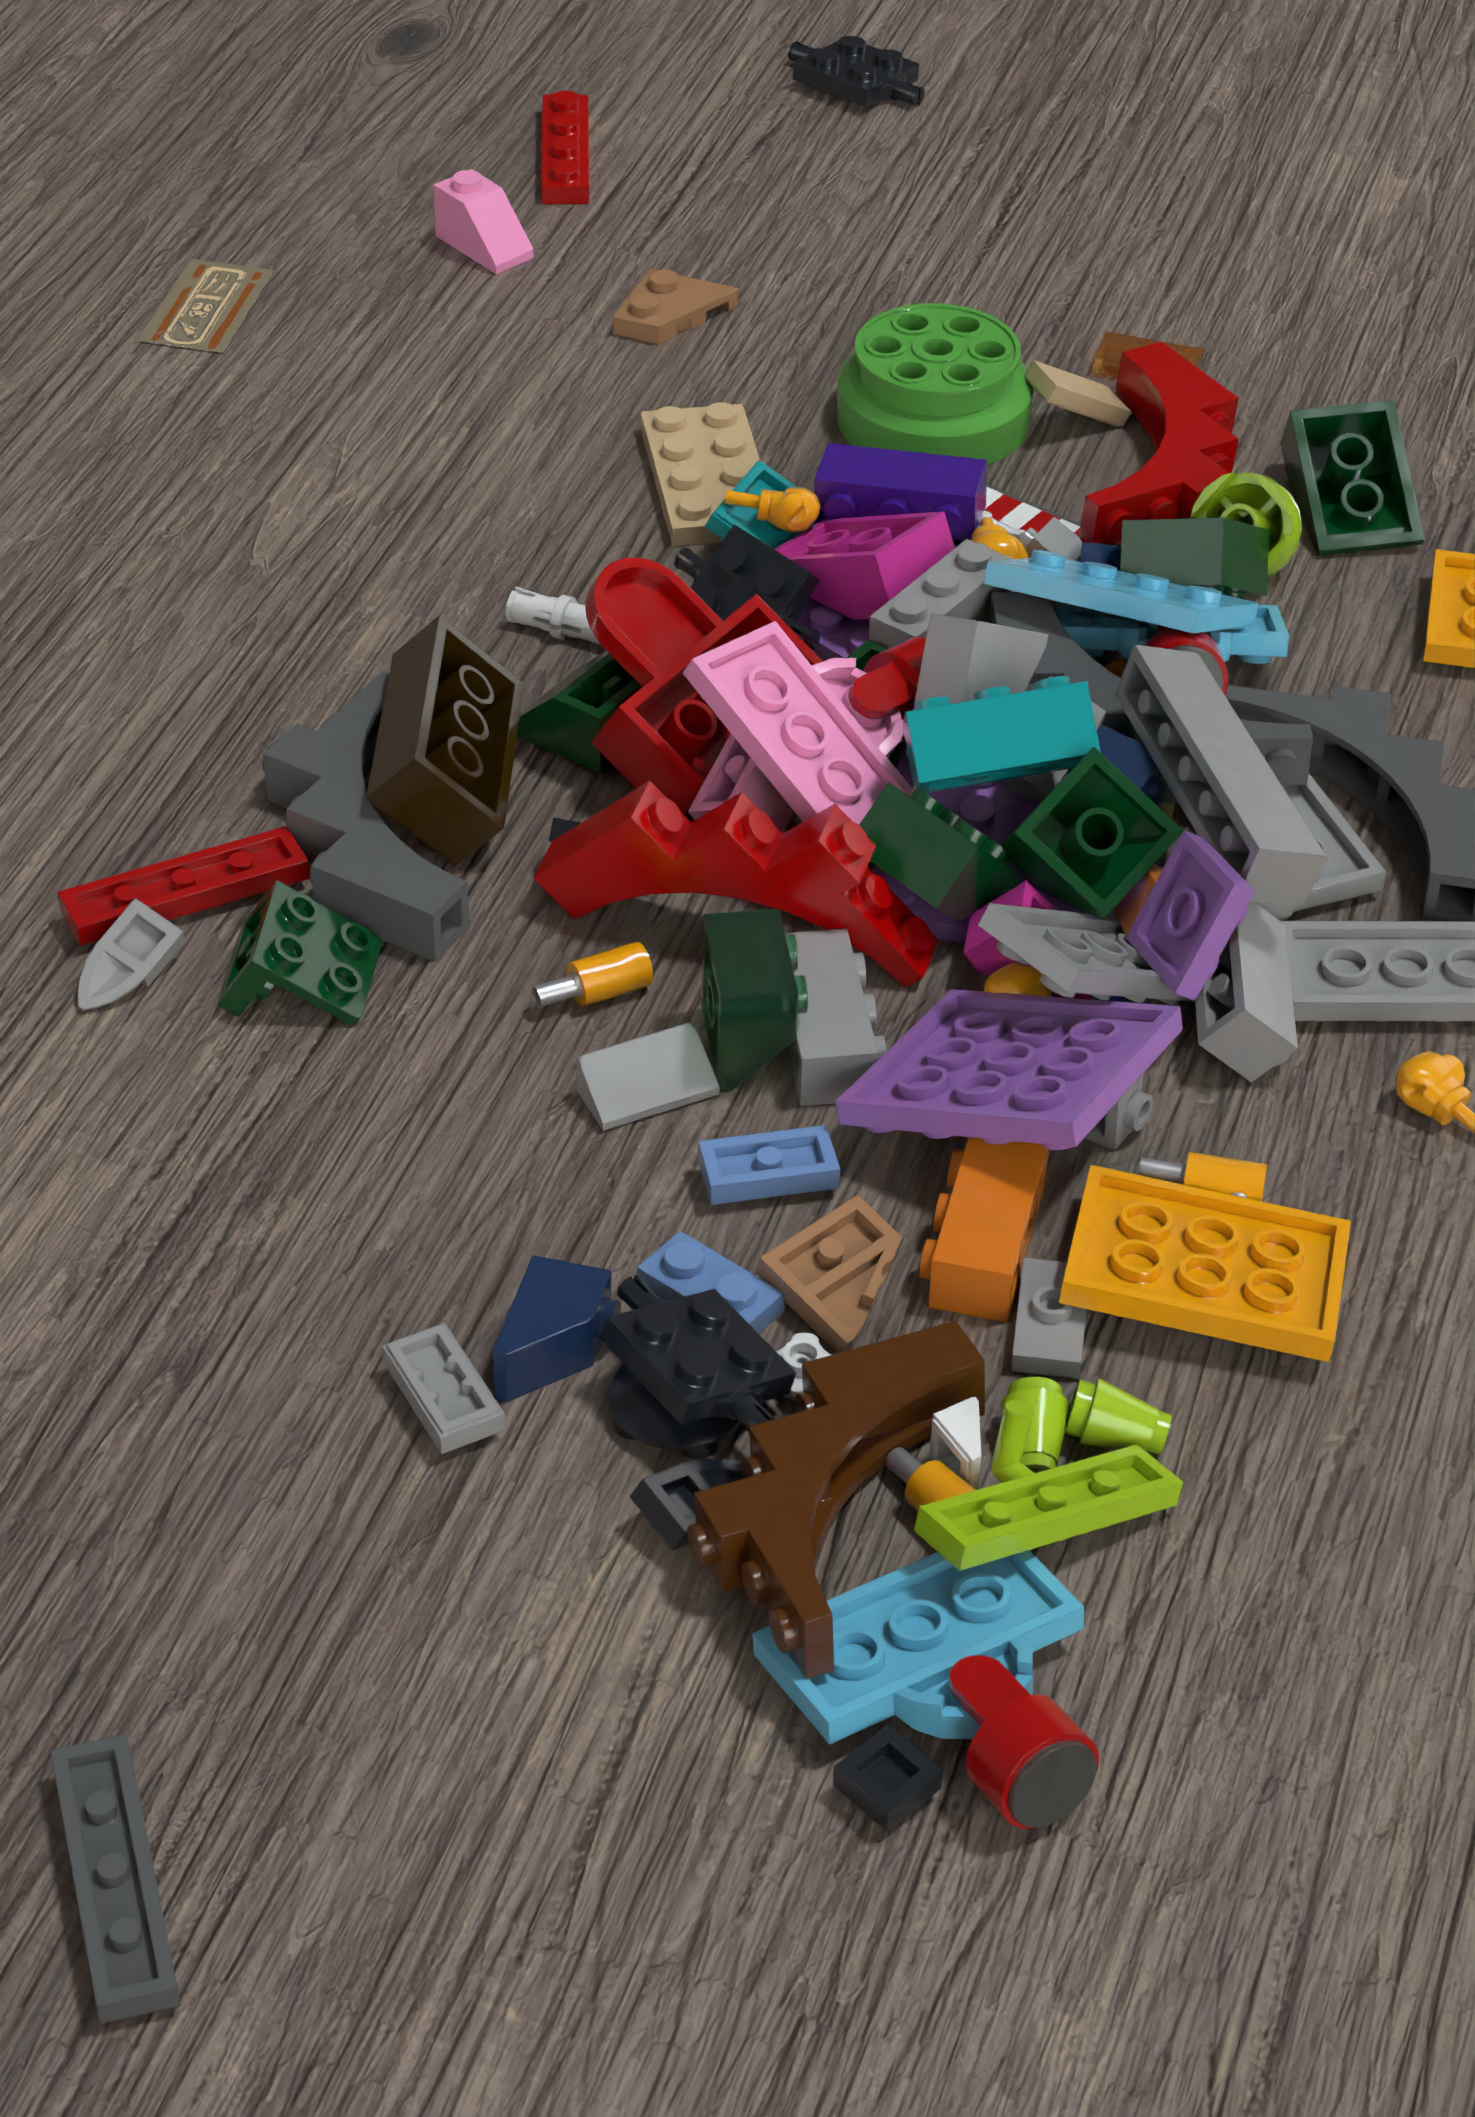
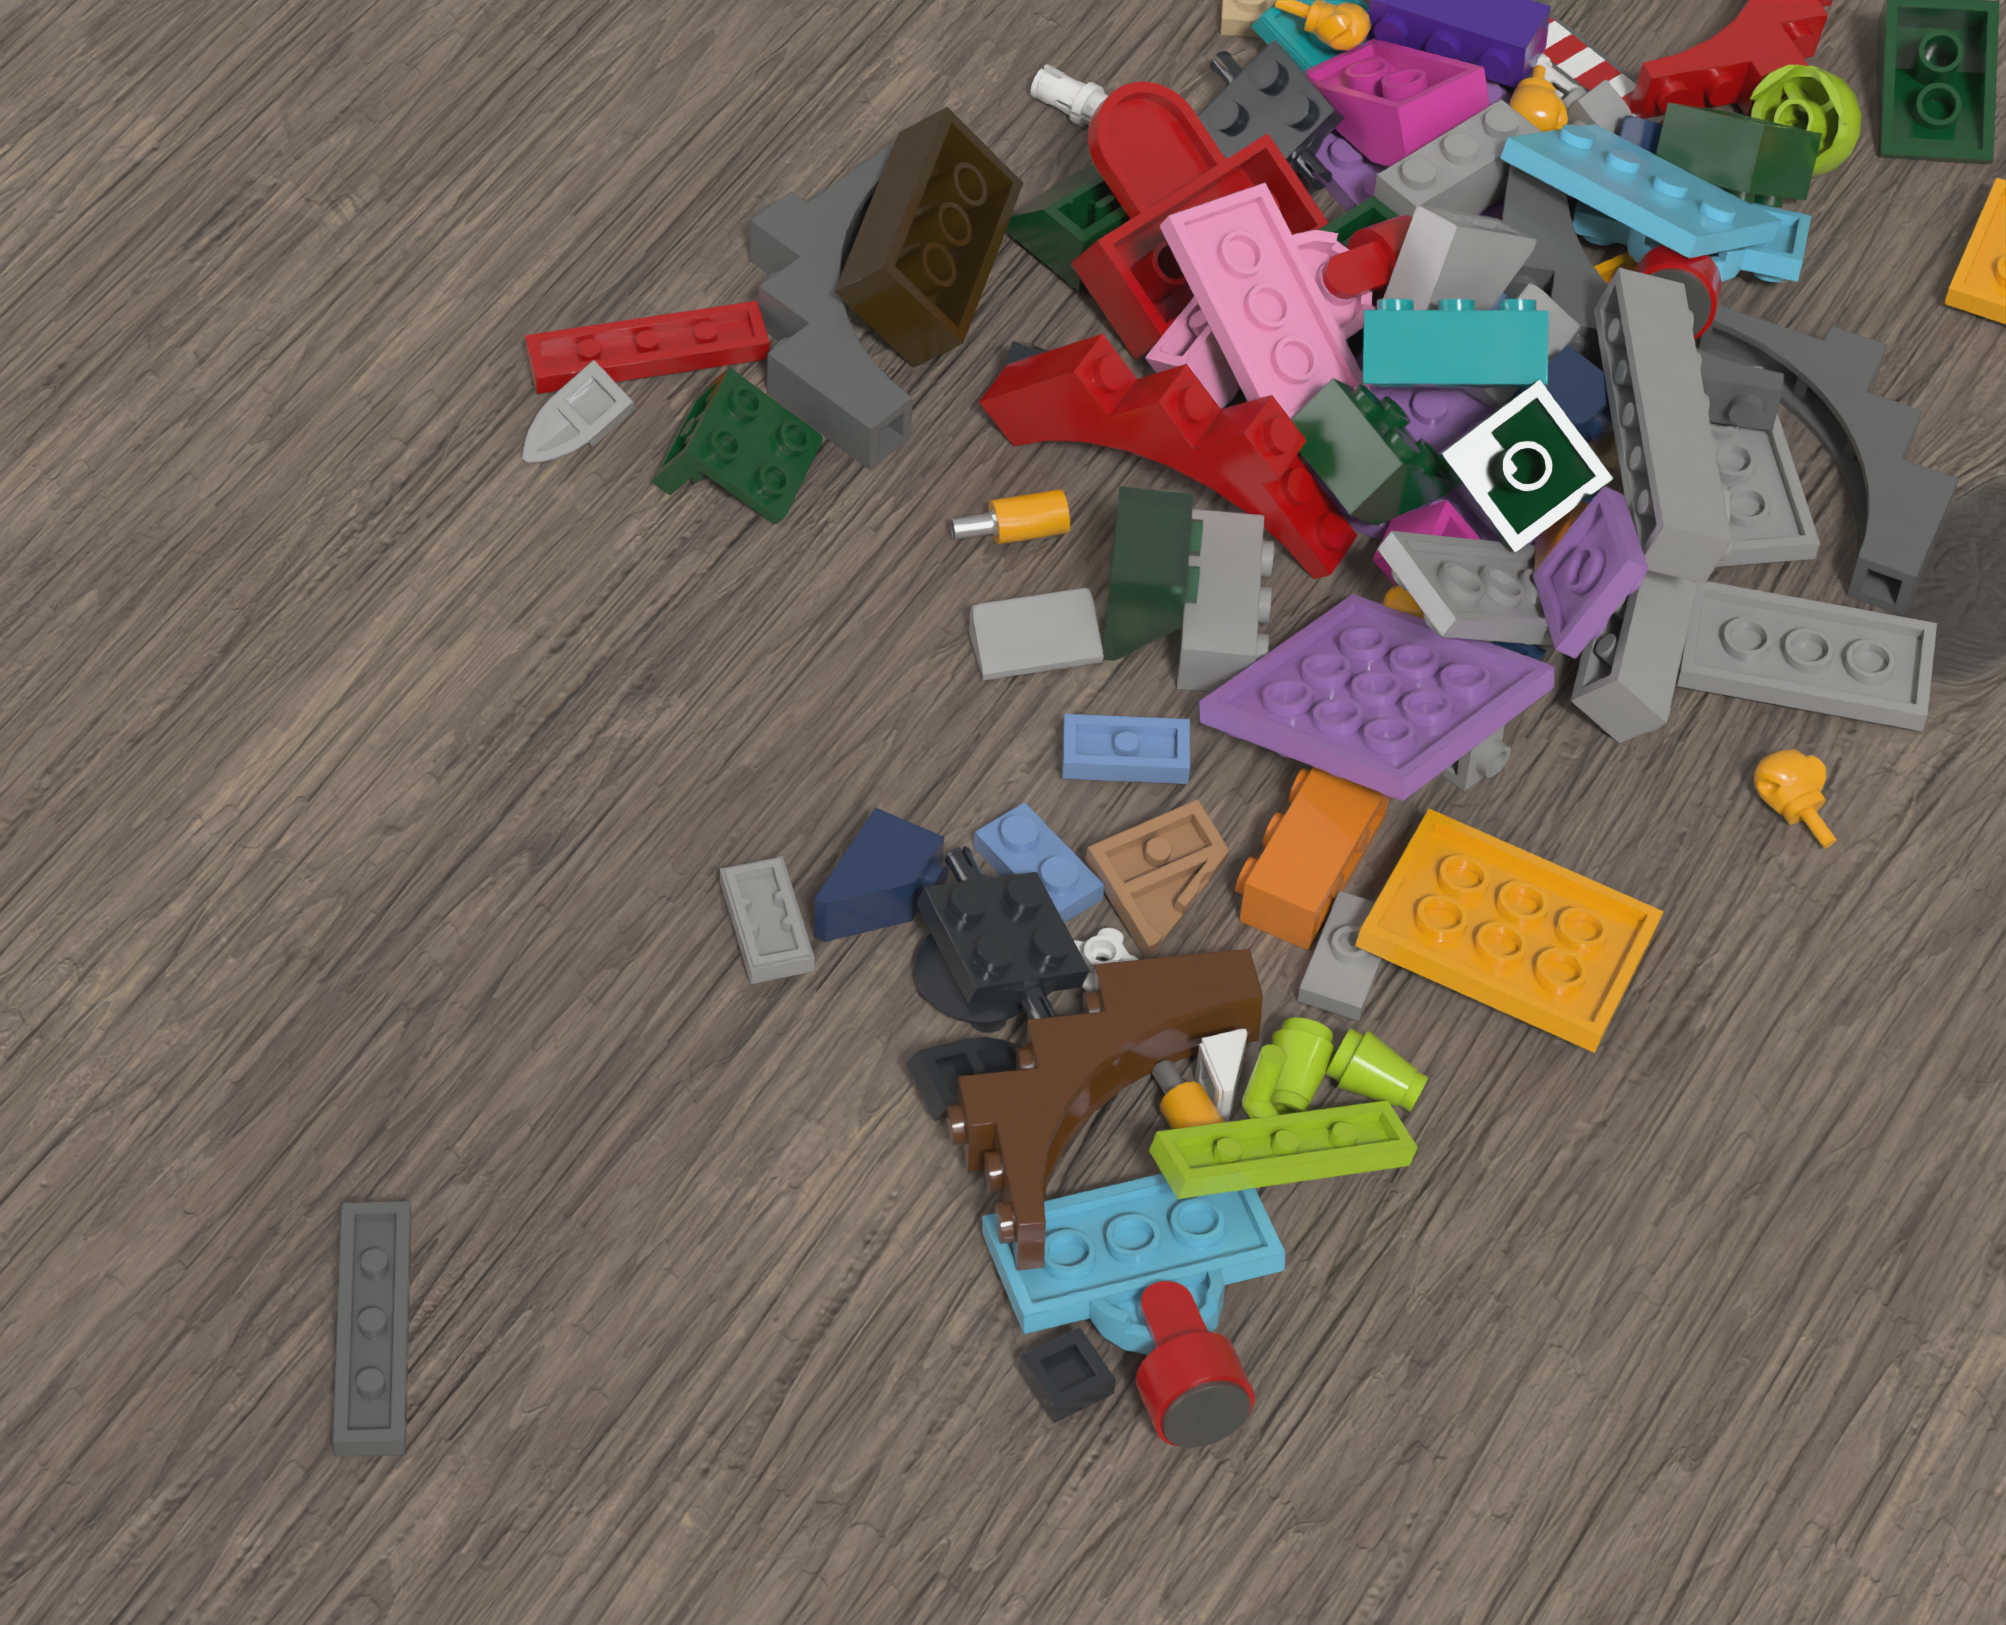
camera: 10 degrees right, 10 degrees up
light orange piece [1138,1152,1268,1201] -> none

